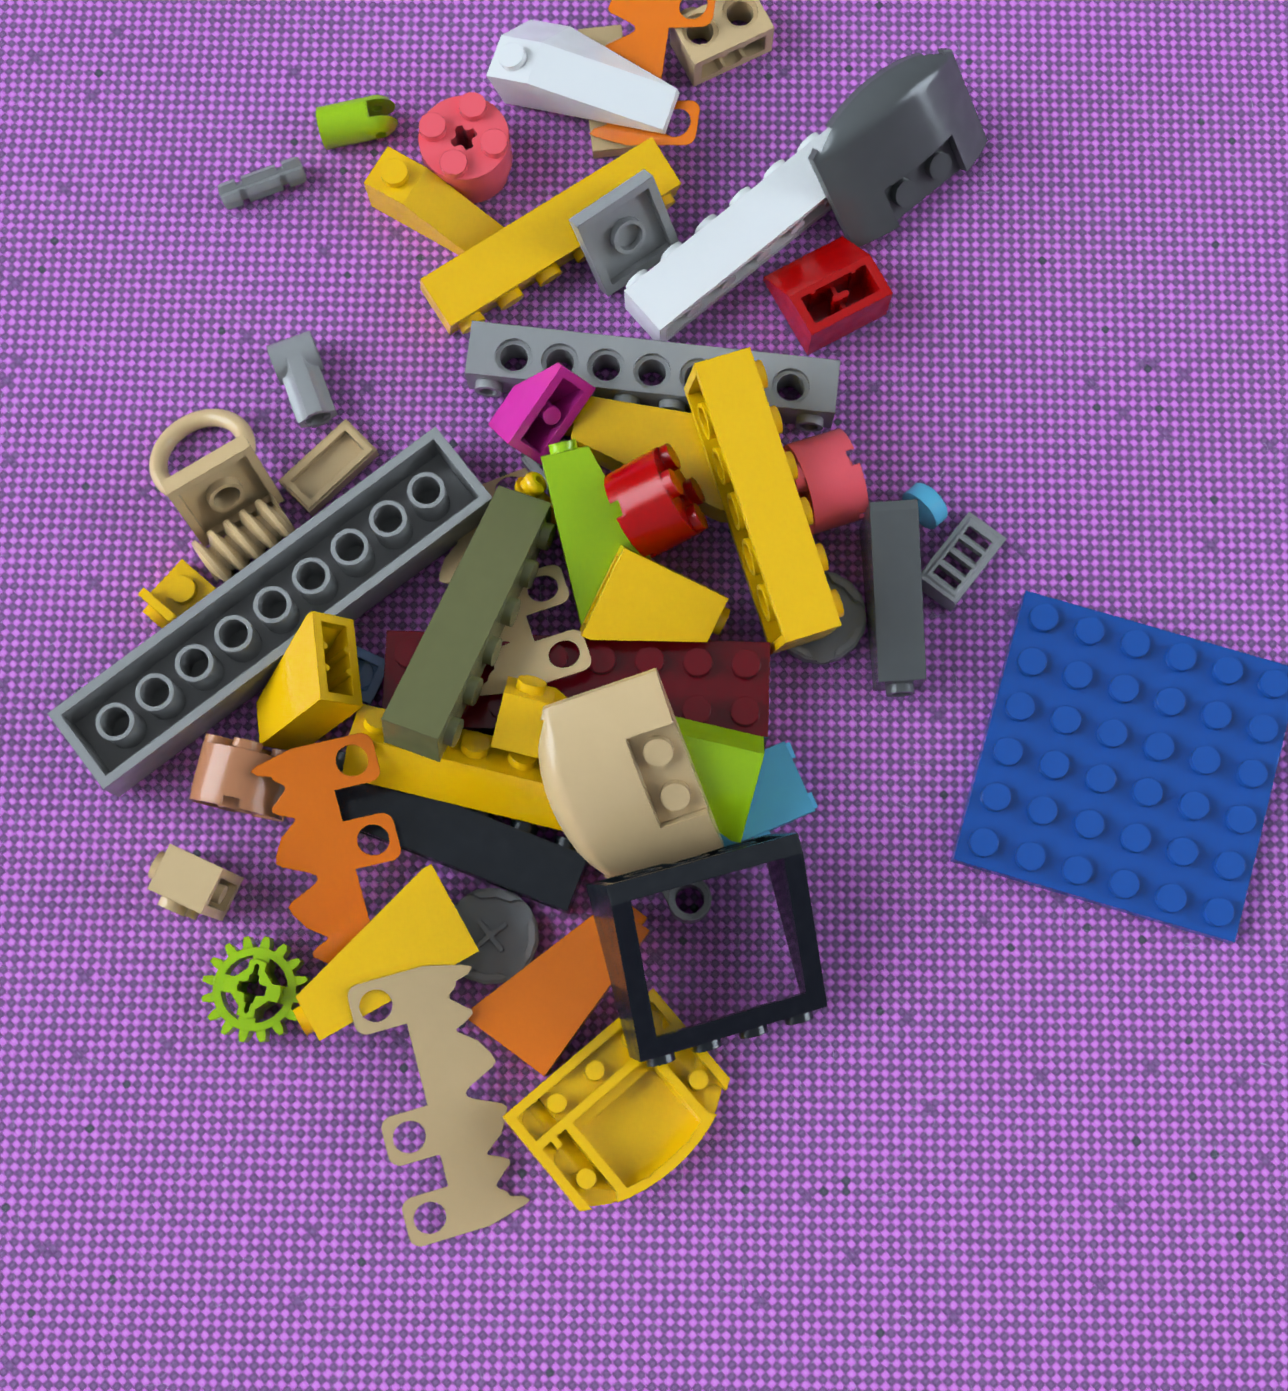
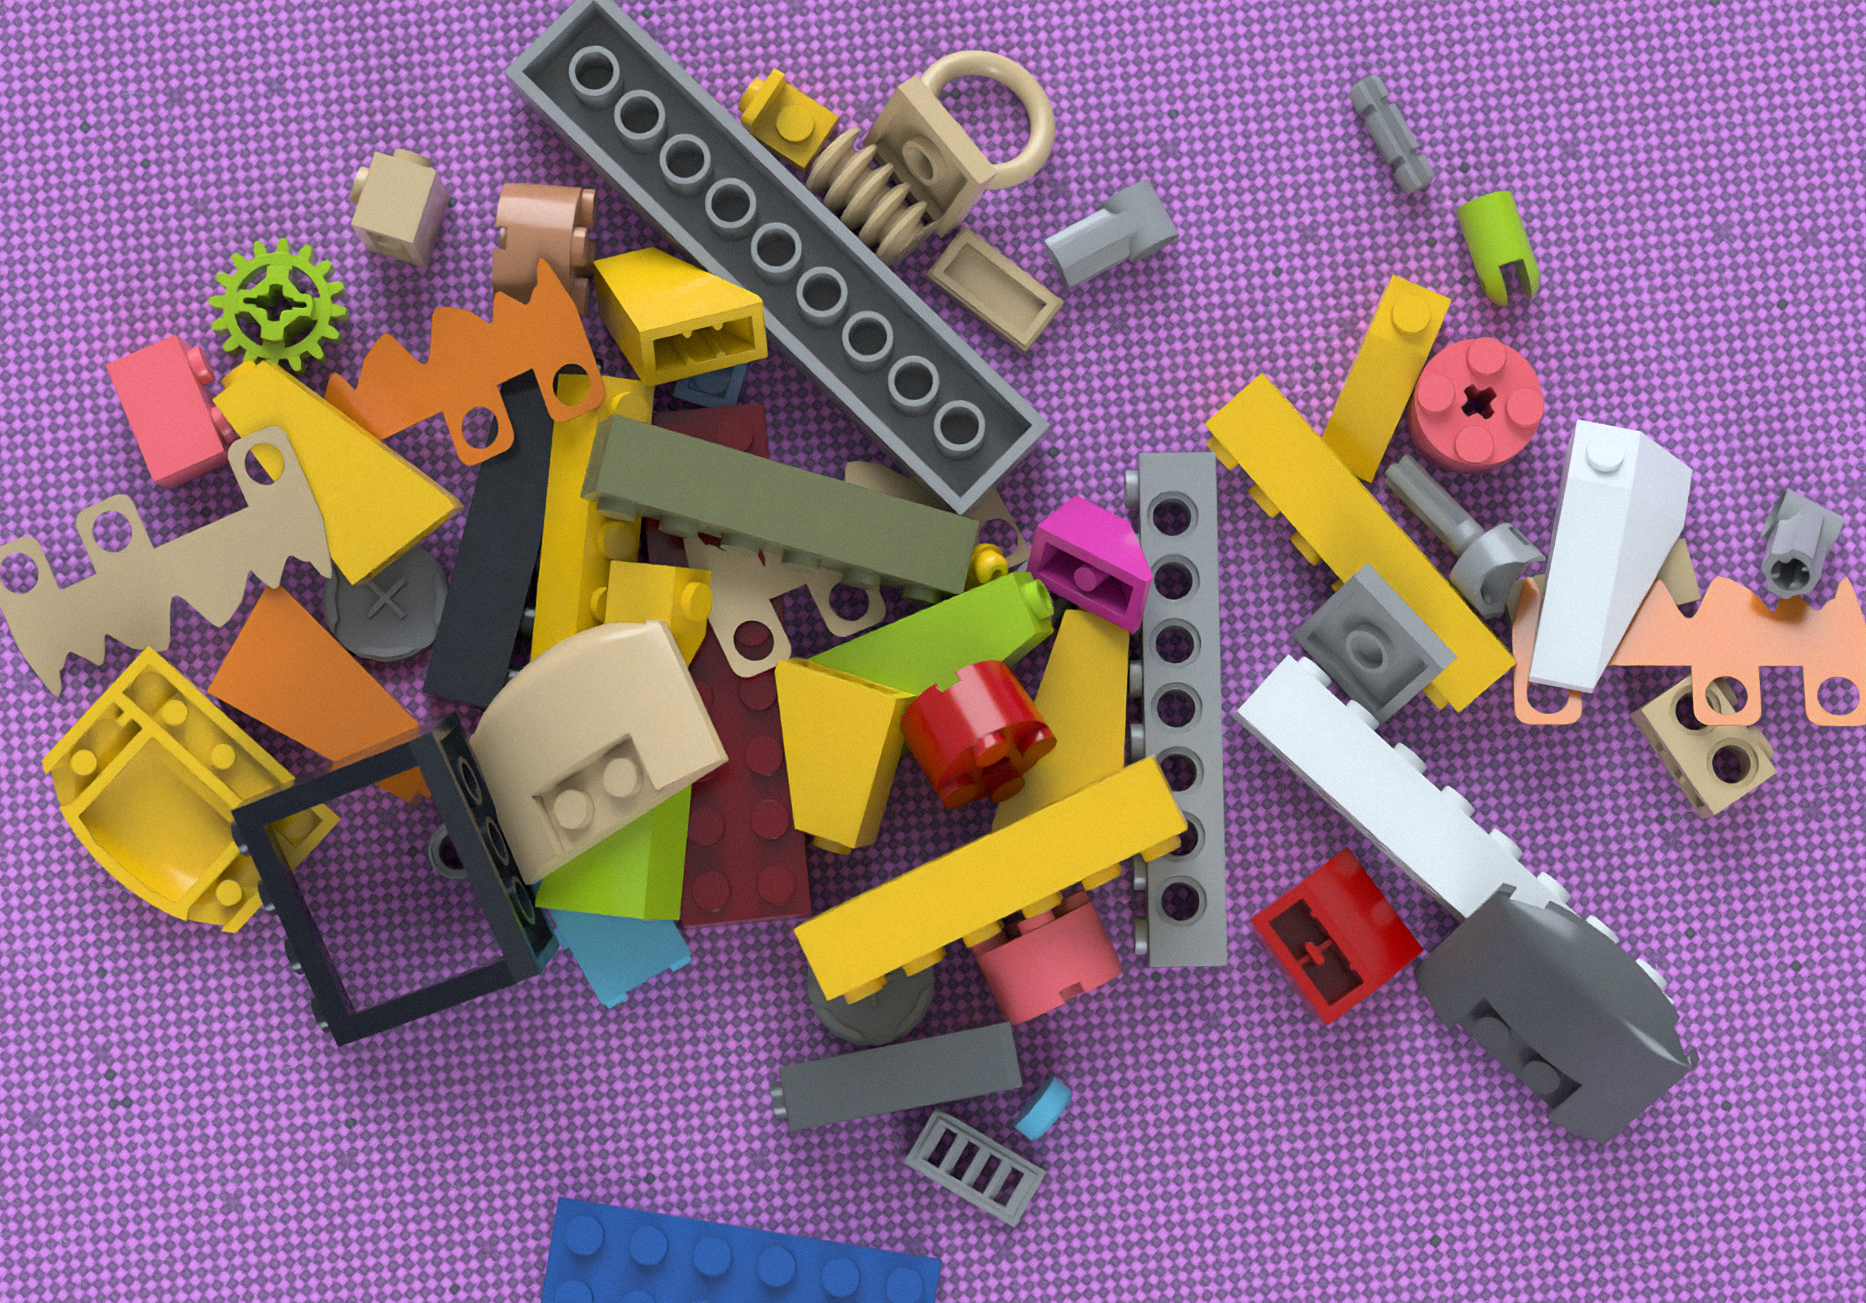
camera: 75 degrees right, 5 degrees up
none -> coral brick [106,334,240,490]
none -> light grey piece [1384,454,1546,619]

